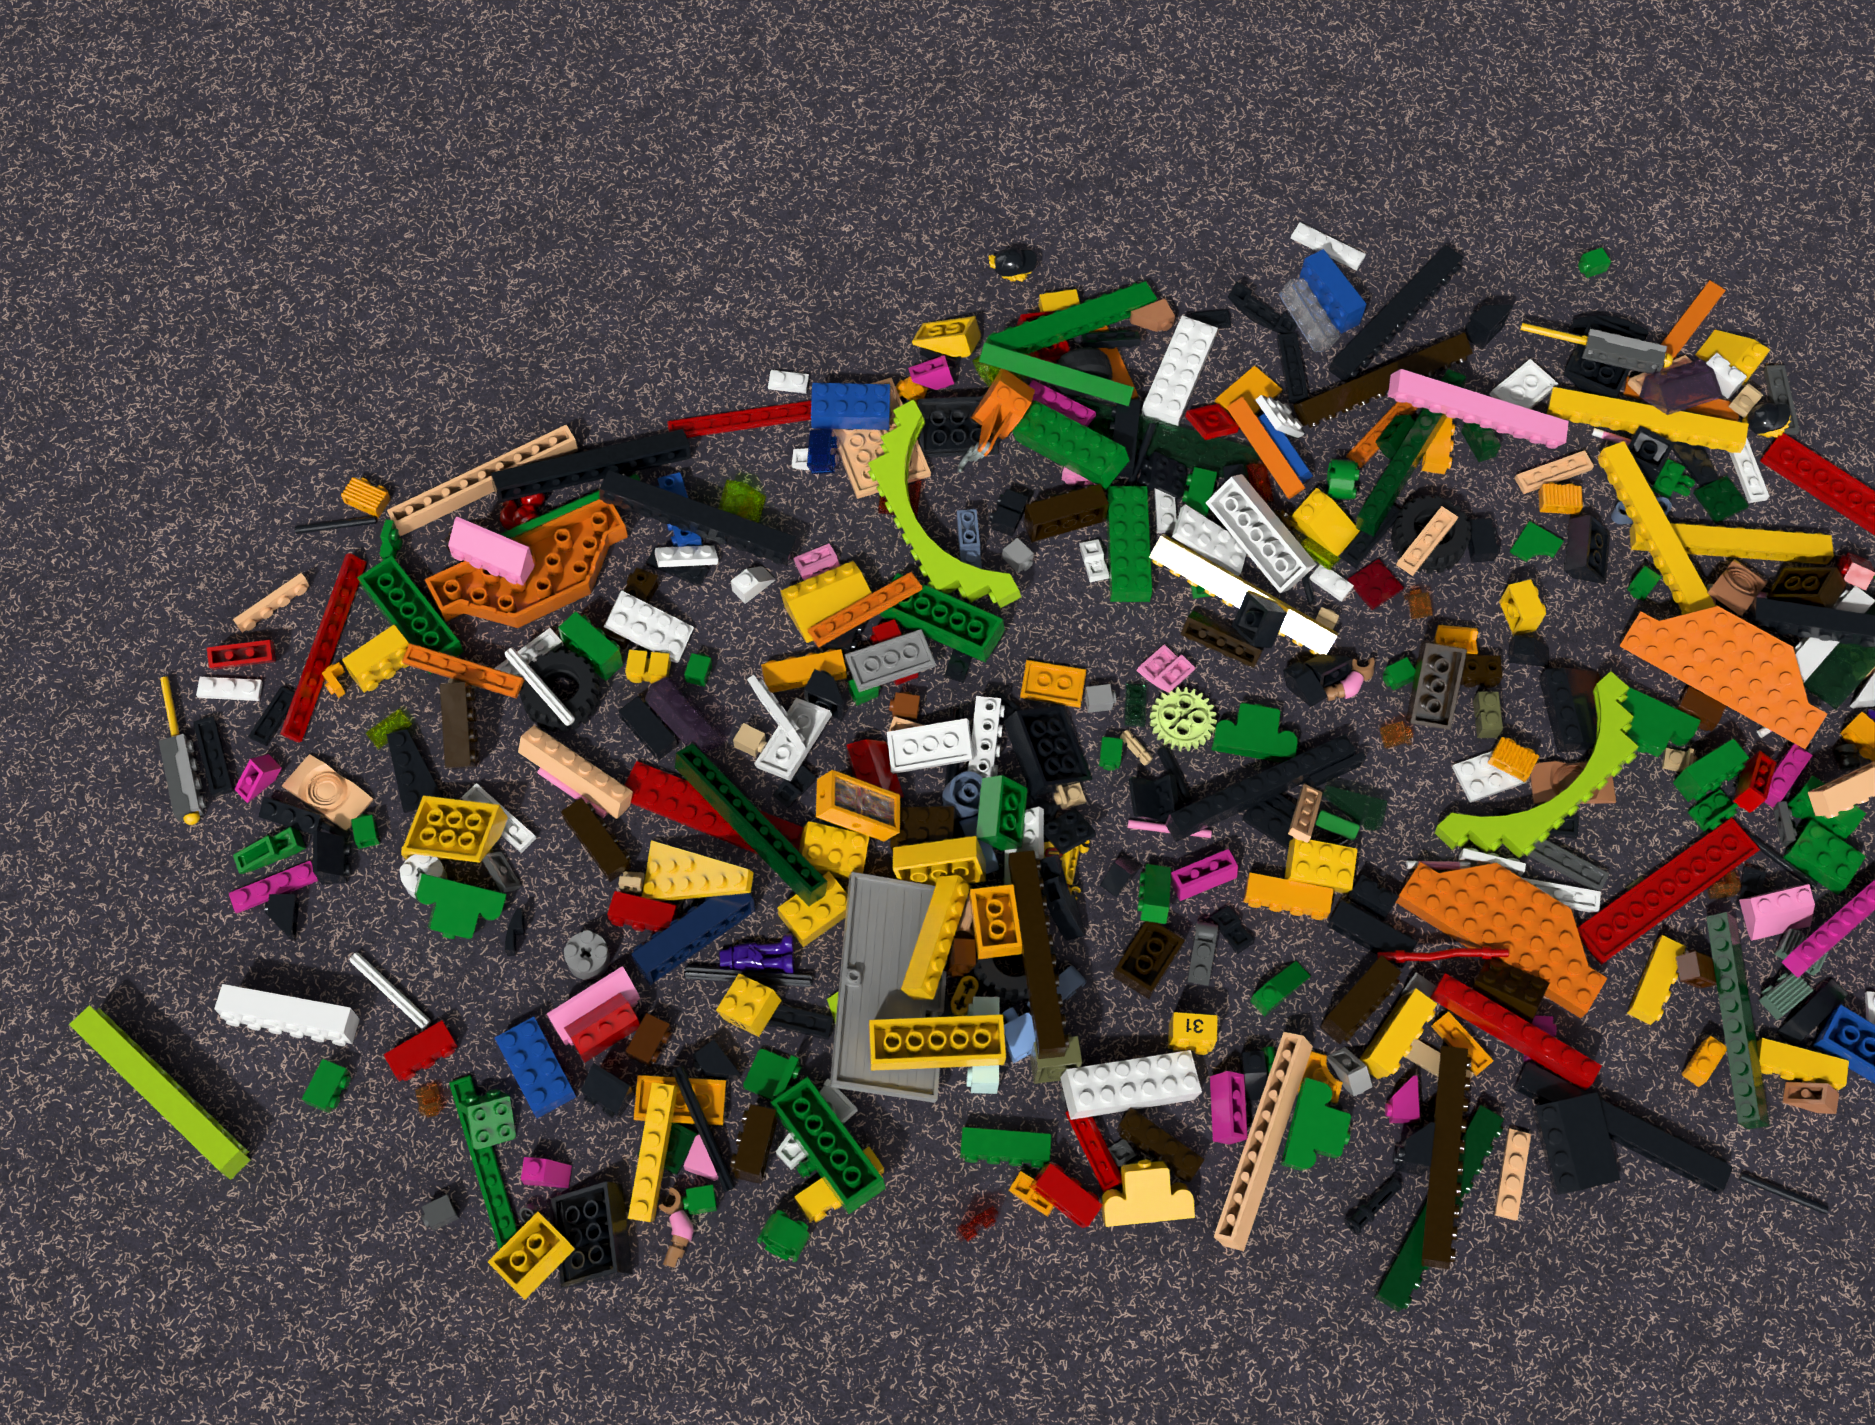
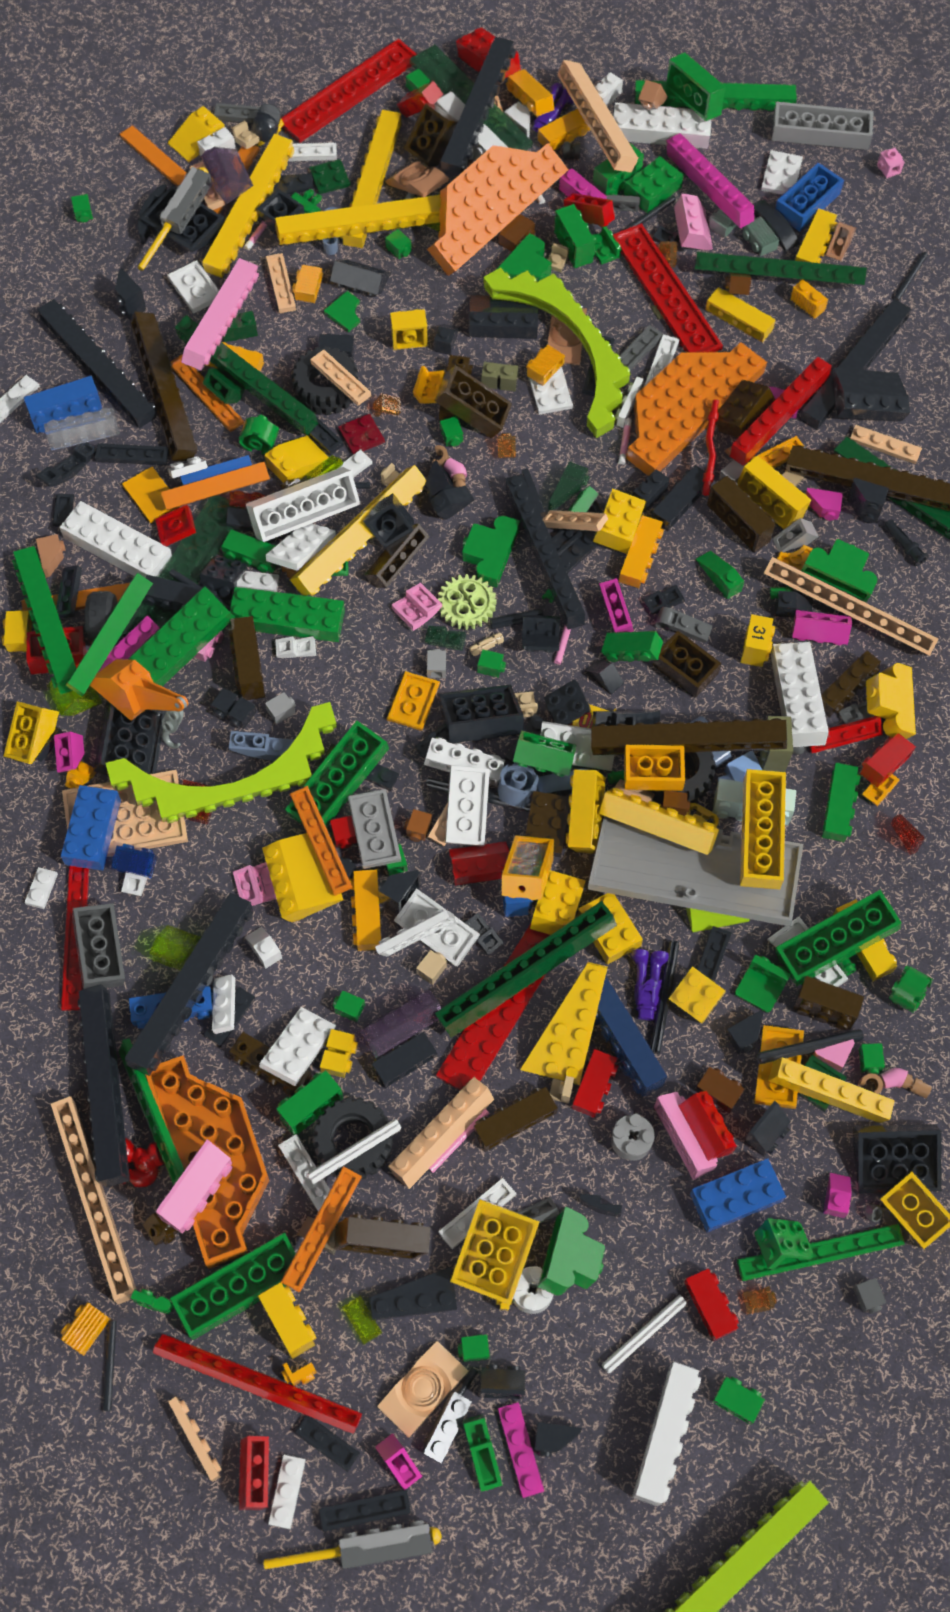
camera: 80 degrees left, 0 degrees up
none -> dark grey brick [72,903,125,989]

